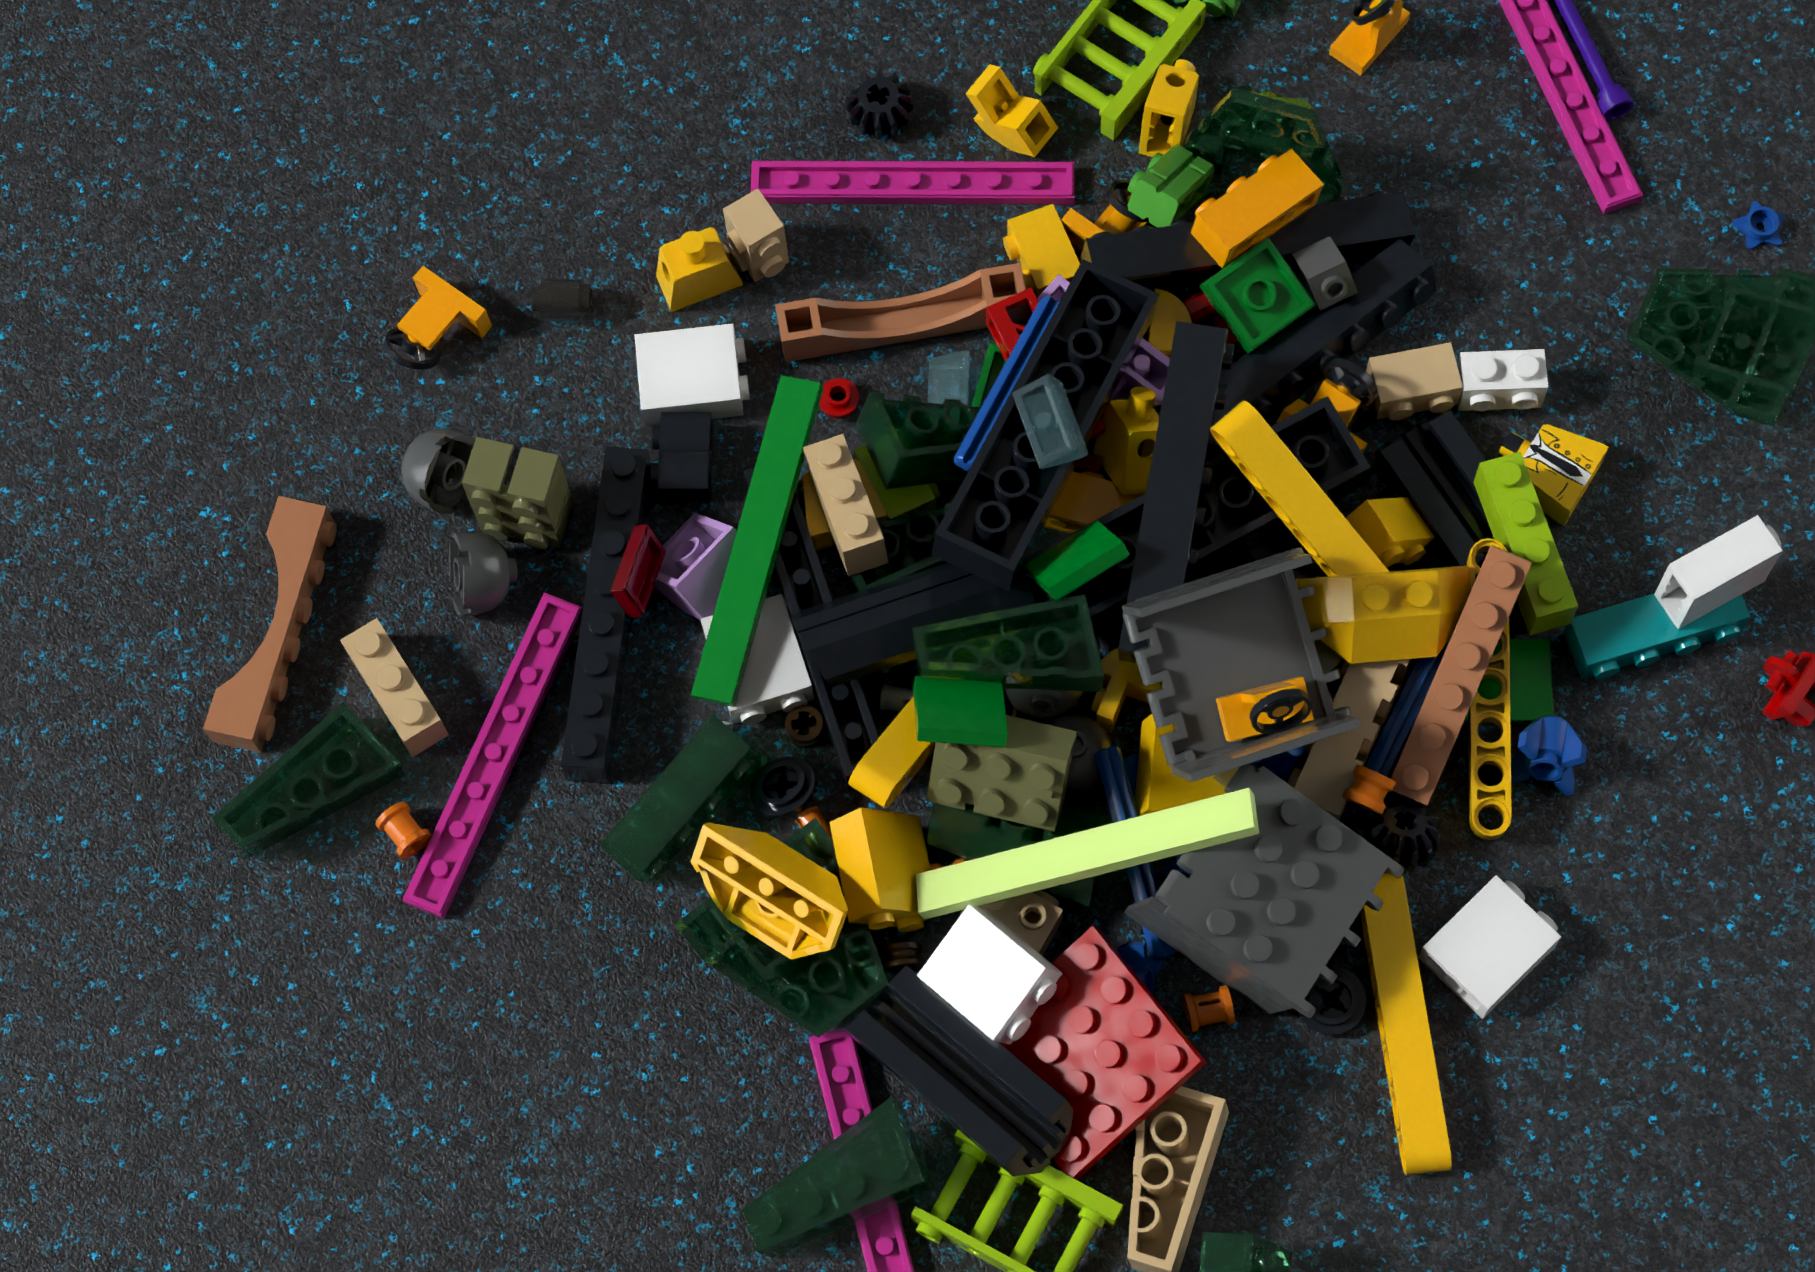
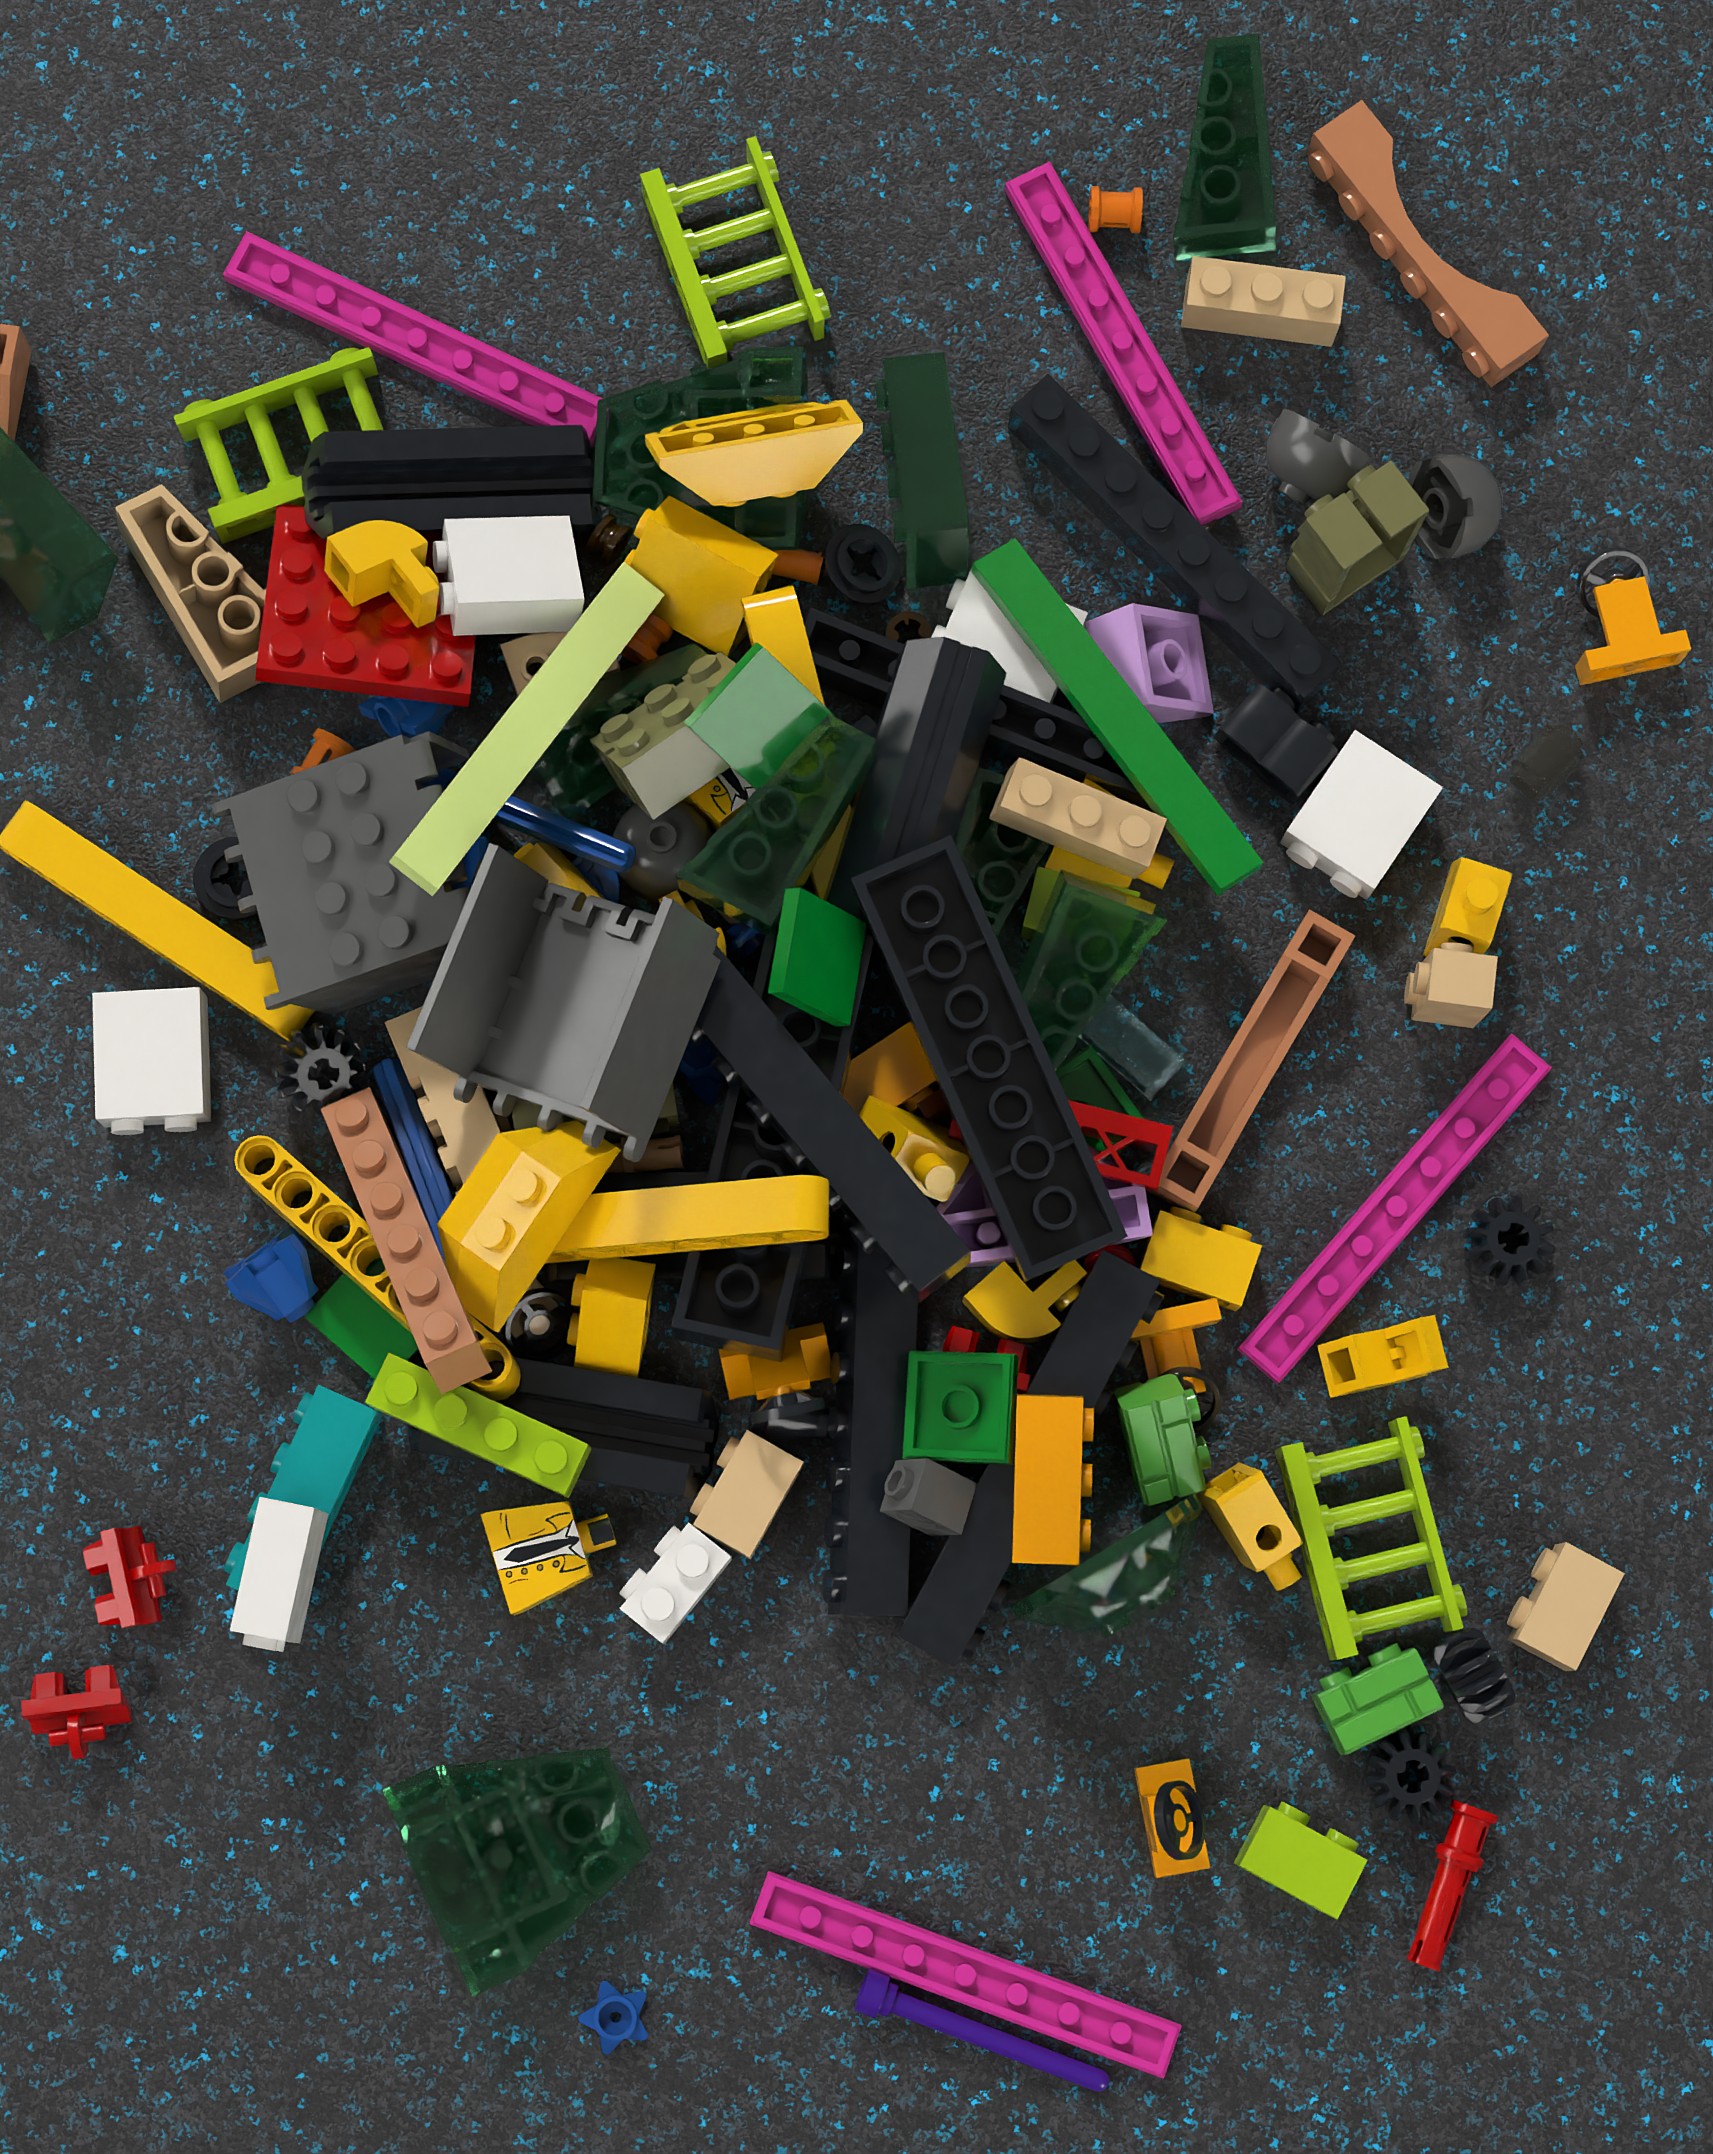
camera: 120 degrees right, 10 degrees up
dark red tile [610,524,666,618] -> none
clear green wedge [742,1097,935,1258] -> none
red plate [819,378,859,419] -> none
blue axle [954,296,1059,471] -> none
clear light blue slope [1012,374,1088,469] -> none
light orange piece [1216,676,1314,742] -> none
orange wheel [1342,765,1396,815] -> none
none -> yellow brick [324,520,440,628]
none -> lime fence [640,136,831,376]

